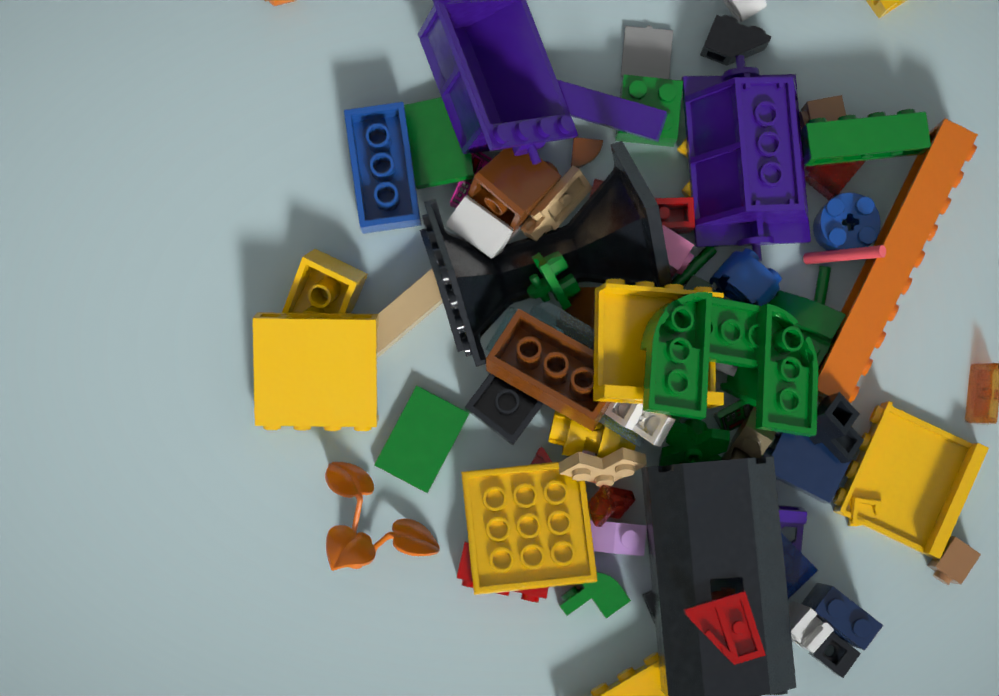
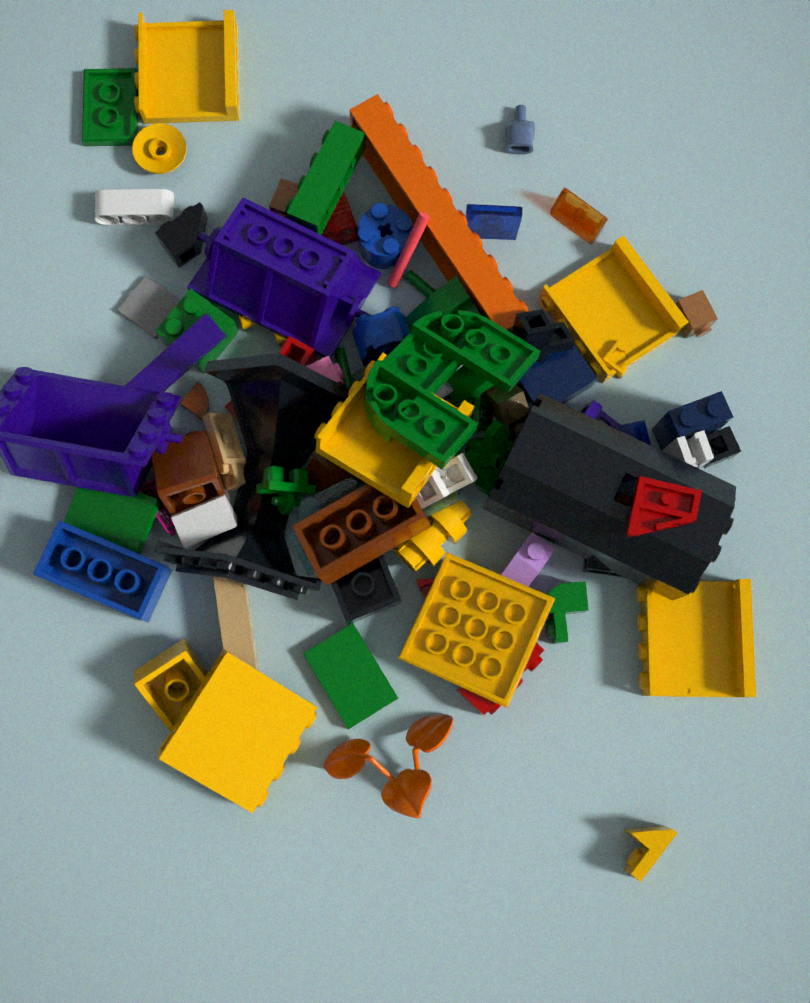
camera: 60 degrees left, 5 degrees down
tan plate [559,447,647,487] -> none
clear red bracket [588,485,636,527] -> none
none -> clear blue tile [465,204,523,240]

